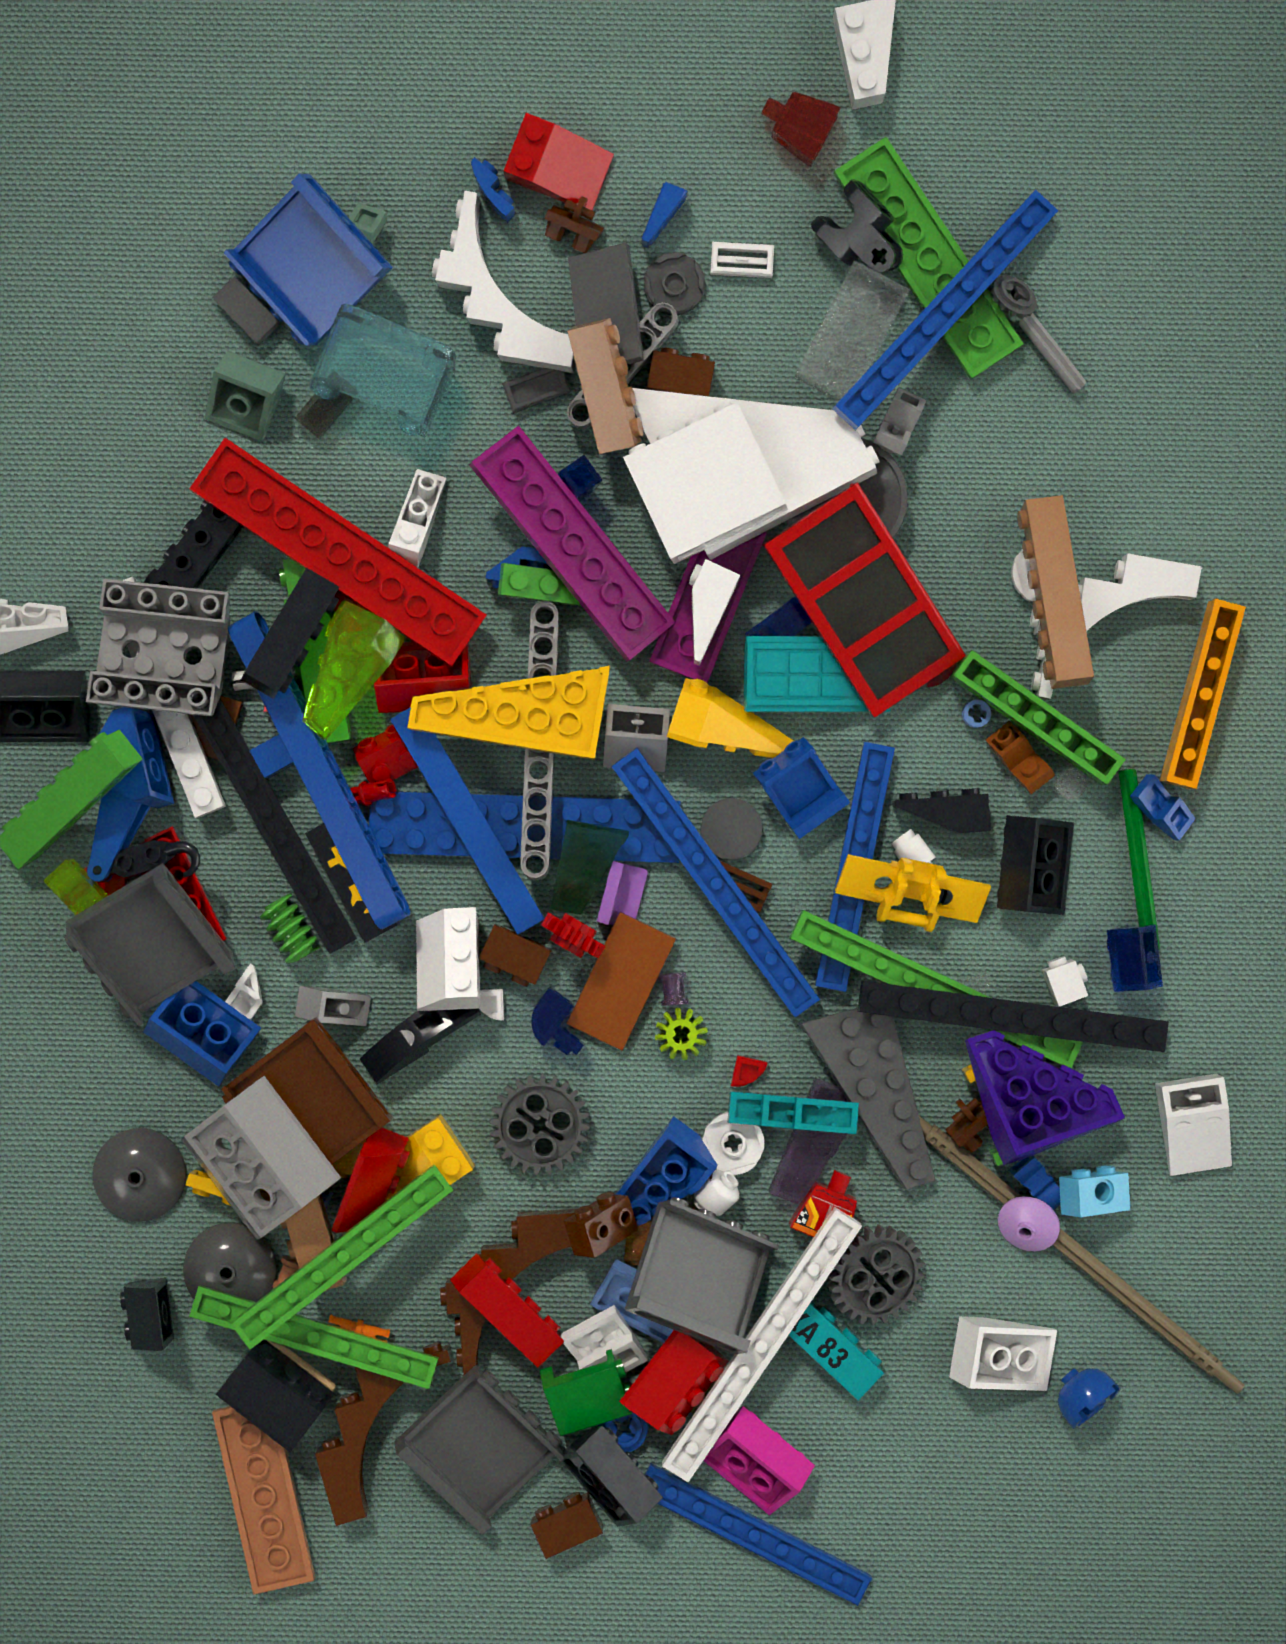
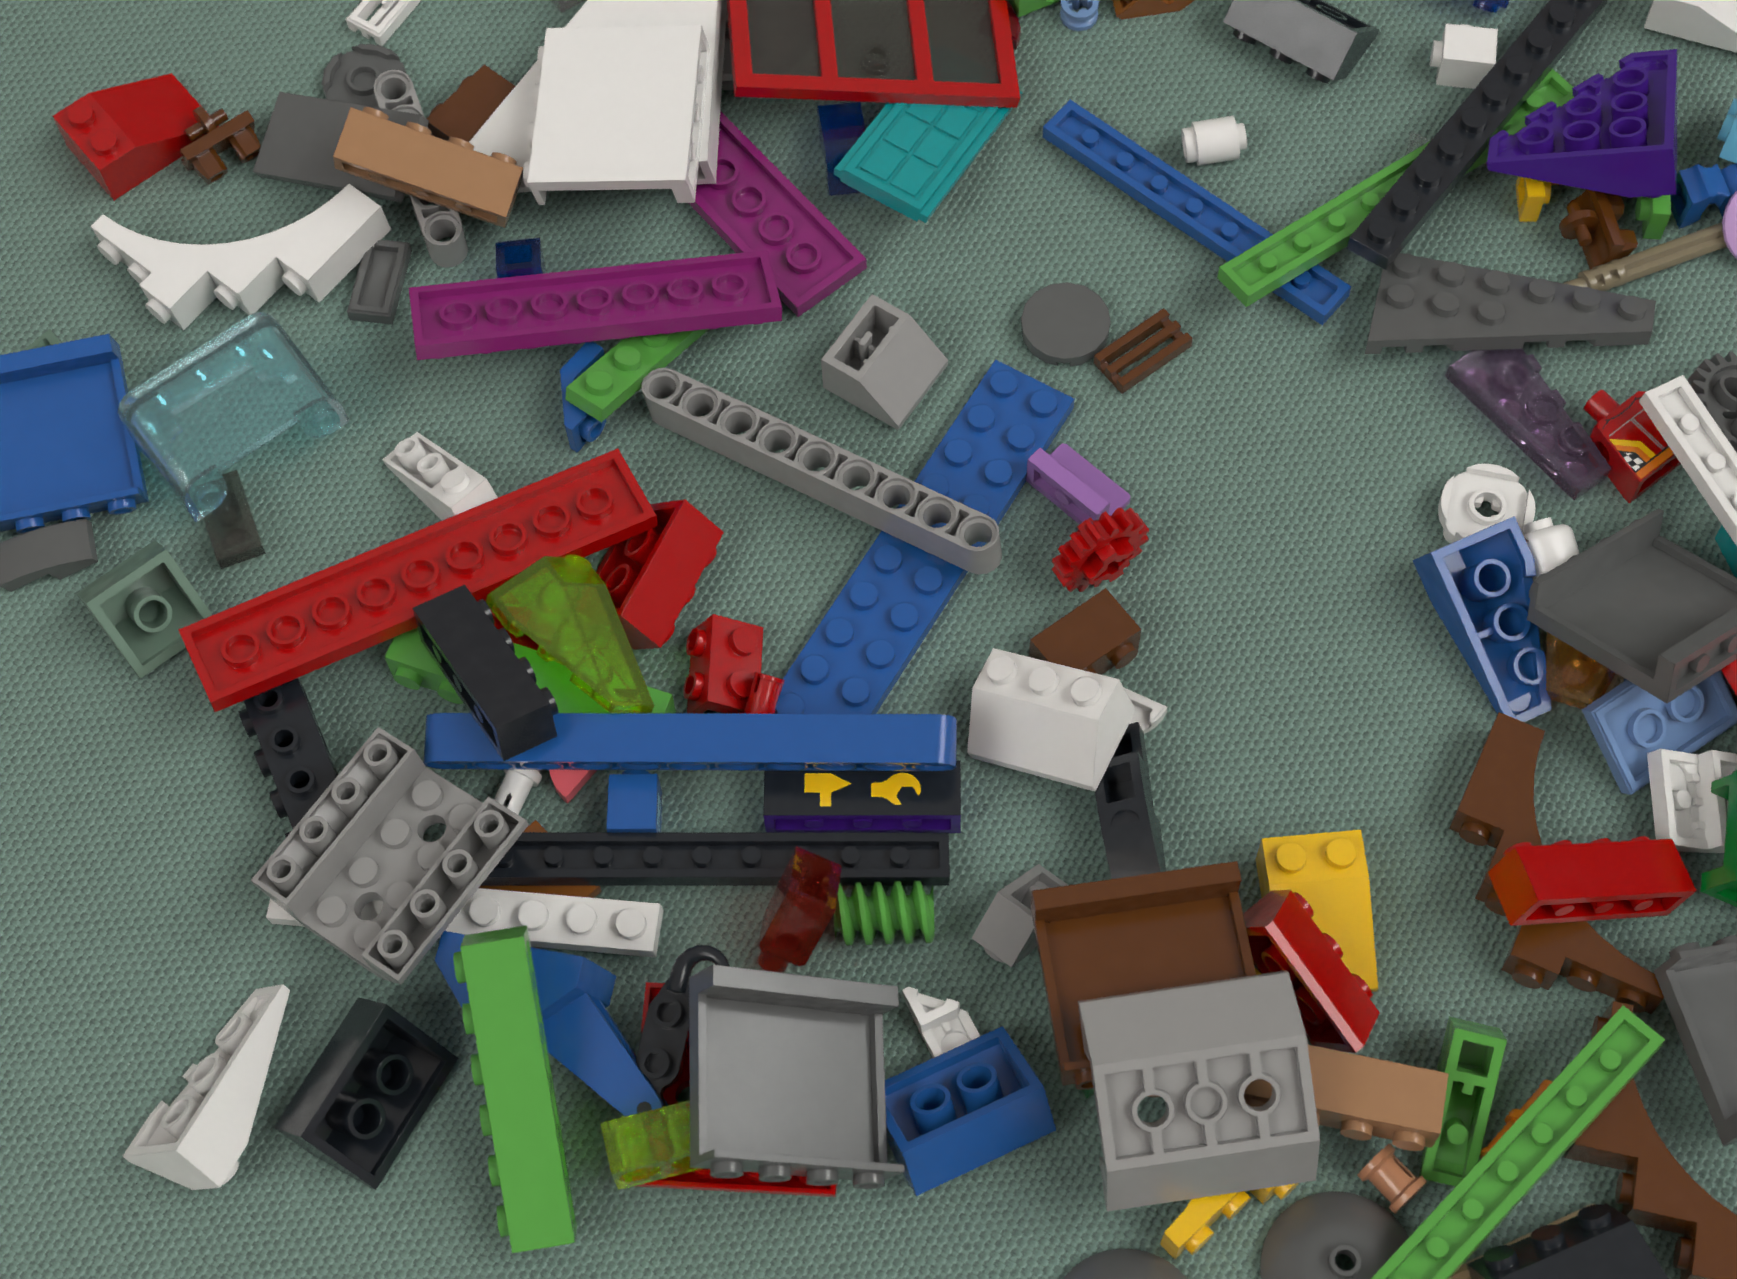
camera: 55 degrees left, 25 degrees down
bright green plate [230,1165,453,1349] -> none
blue tile [390,707,544,934] -> none
yellow wing [407,666,610,760] -> none
blue slope [471,157,515,223] -> none
dark grey gear [489,1073,590,1175] -> none
clear blue brick [531,986,584,1055] -> none
clear green wing [550,820,629,915] -> none
reddish brown brick [564,1192,638,1258] -> none
dark orange tile [567,911,676,1051] -> none
blue plate [612,748,820,1017] -> none
blue slope [641,182,688,248] -> none
lime gear [655,1007,708,1060] -> none
clear purple bush [659,972,689,1006] -> none
yellow wedge [667,678,794,758] -> none
white slope [689,559,740,666] -> none
teal slope [727,1091,859,1134] -> none
red tile [731,1055,768,1087] -> none
blue panel [753,737,850,839] -> none
yellow piece [835,854,991,932] -> none
black slope [892,788,991,833] -> none
none -> clear red torso [757,846,842,973]
none -> bright green slope [1419,1016,1507,1187]

